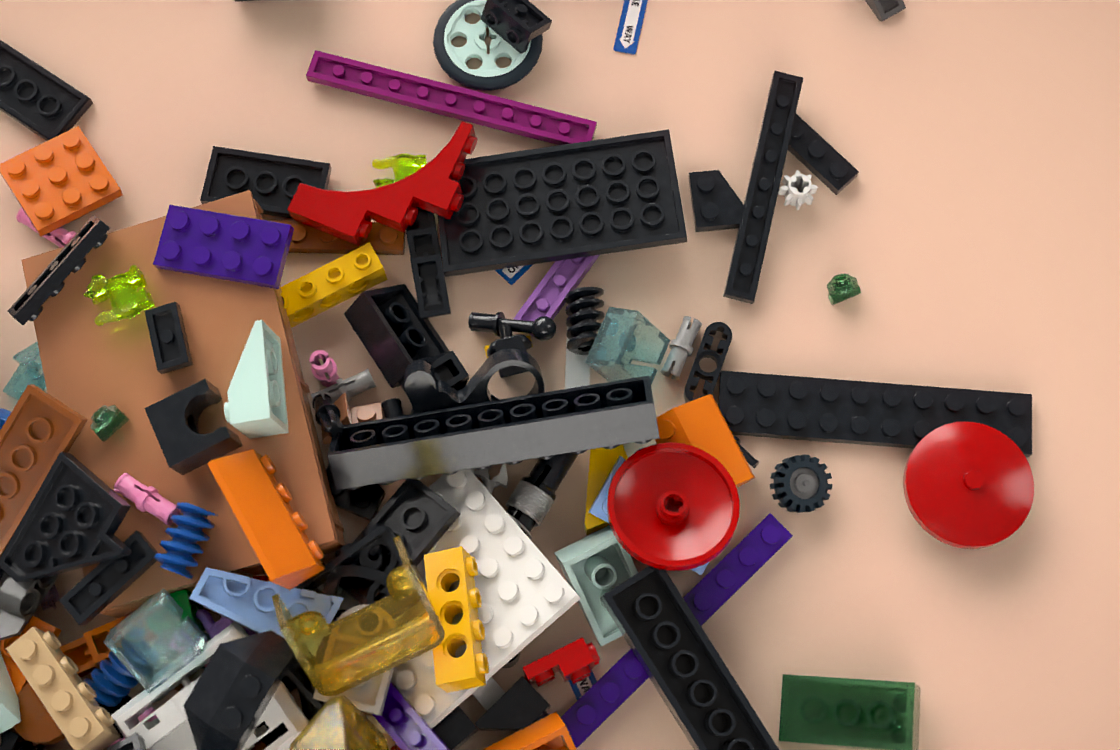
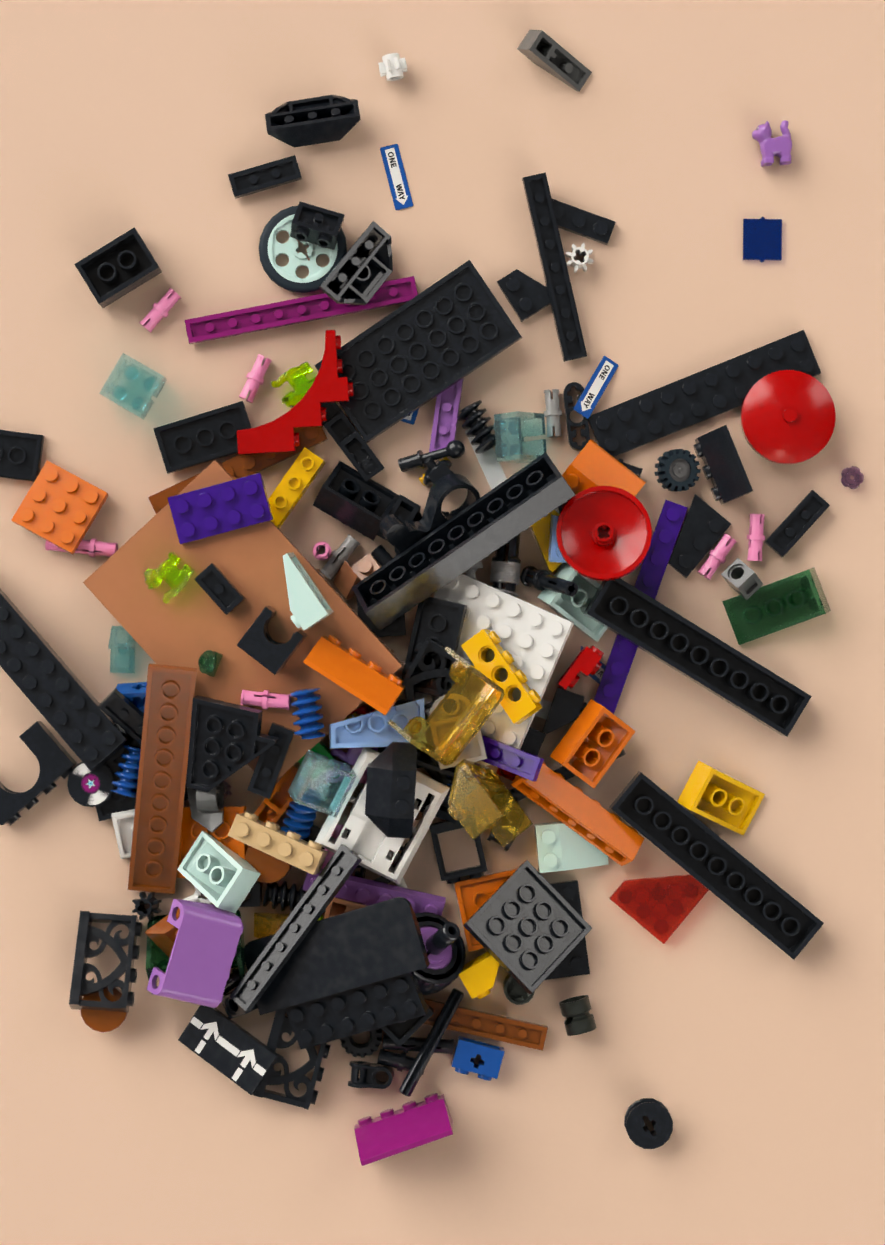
camera: 30 degrees left, 15 degrees up
black plate [8,215,110,326] -> none
black axle [312,393,343,437] -> none
clear green plate [827,273,861,305] -> none
none -> clear light blue piece [99,353,167,420]
none -> bright pink pin [139,288,181,333]
none -> bright pink pin [239,354,272,403]
none -> black wedge [319,221,393,305]
none -> black pin [520,566,578,596]
none -> sticker [574,356,618,419]
none -> black wing [668,494,731,578]
none -> black slope [693,425,753,505]
none -> bright pink pin [698,533,737,580]
none -> dark grey brick [721,558,763,600]
none -> clear blue piece [742,217,782,263]
none -> bright pink pin [747,514,765,561]
none -> medium lavender animal [752,120,792,167]
none -> black plate [765,490,830,558]
none -> clear purple plate [841,466,864,489]

